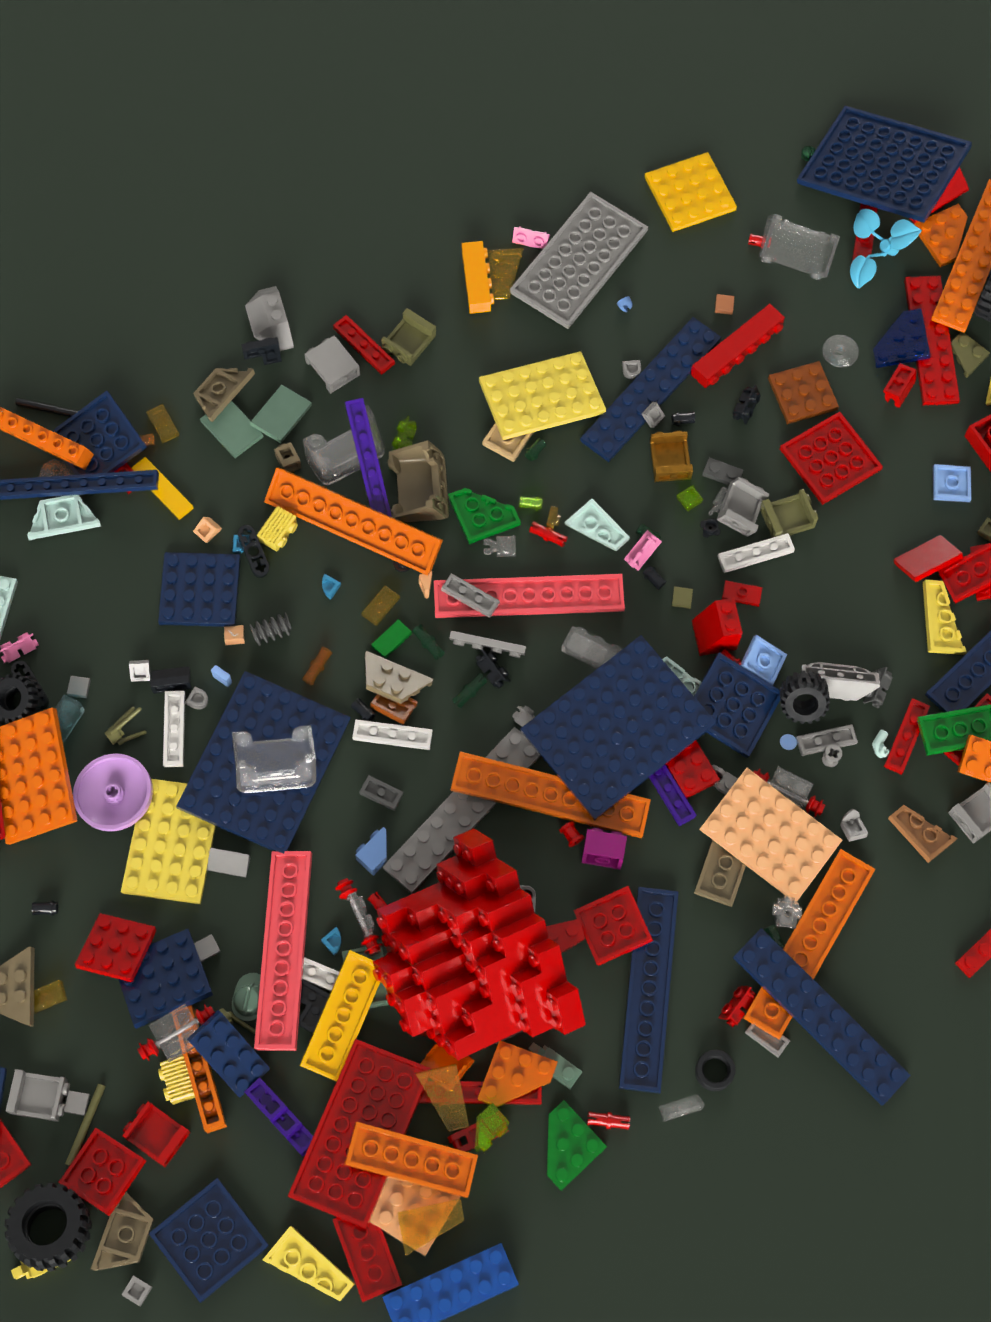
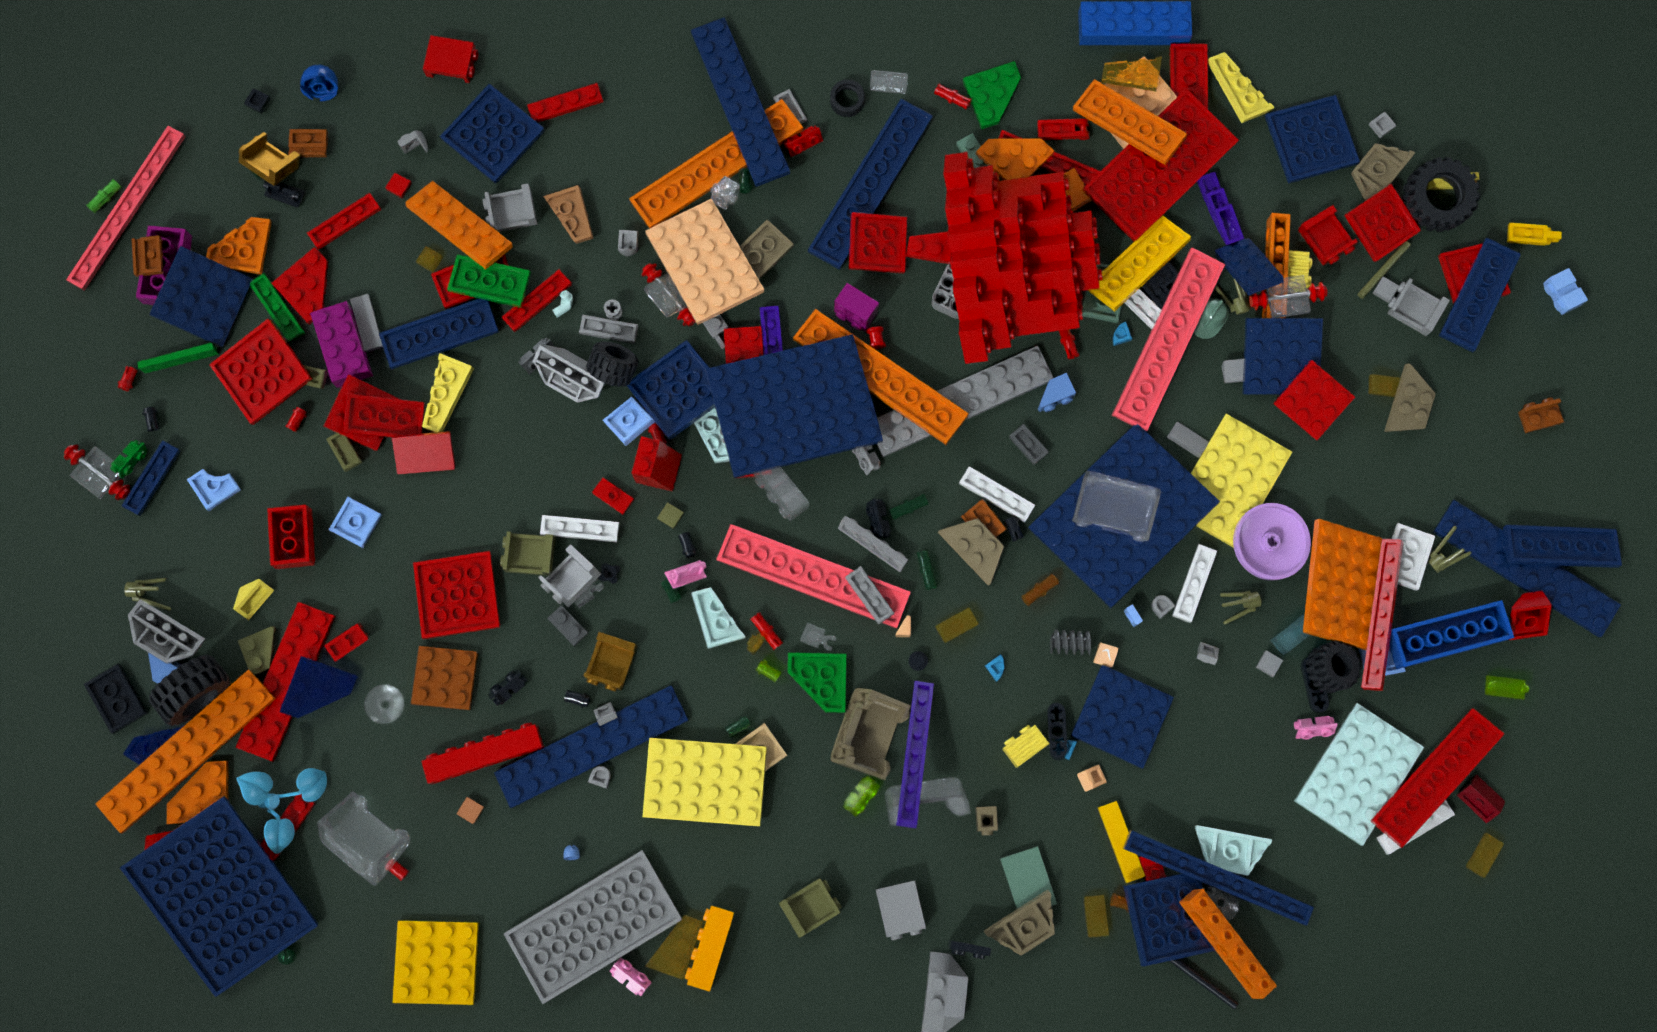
camera: 155 degrees left, 10 degrees up
black pin [32,900,59,916] -> none
black panel [150,666,192,694] -> none
sand green tile [250,384,312,443] -> none
orange plate [264,467,443,575] -> none
red plate [333,315,395,375] -> none
plate [335,878,383,956] -> none
green tile [371,619,412,659] -> none
clear yellow wing [415,1064,469,1132] -> none
clear neon green slope [475,1103,509,1153] -> none
clear neon green plate [677,486,703,512] -> none
light blue sticker [780,734,797,750] -> none

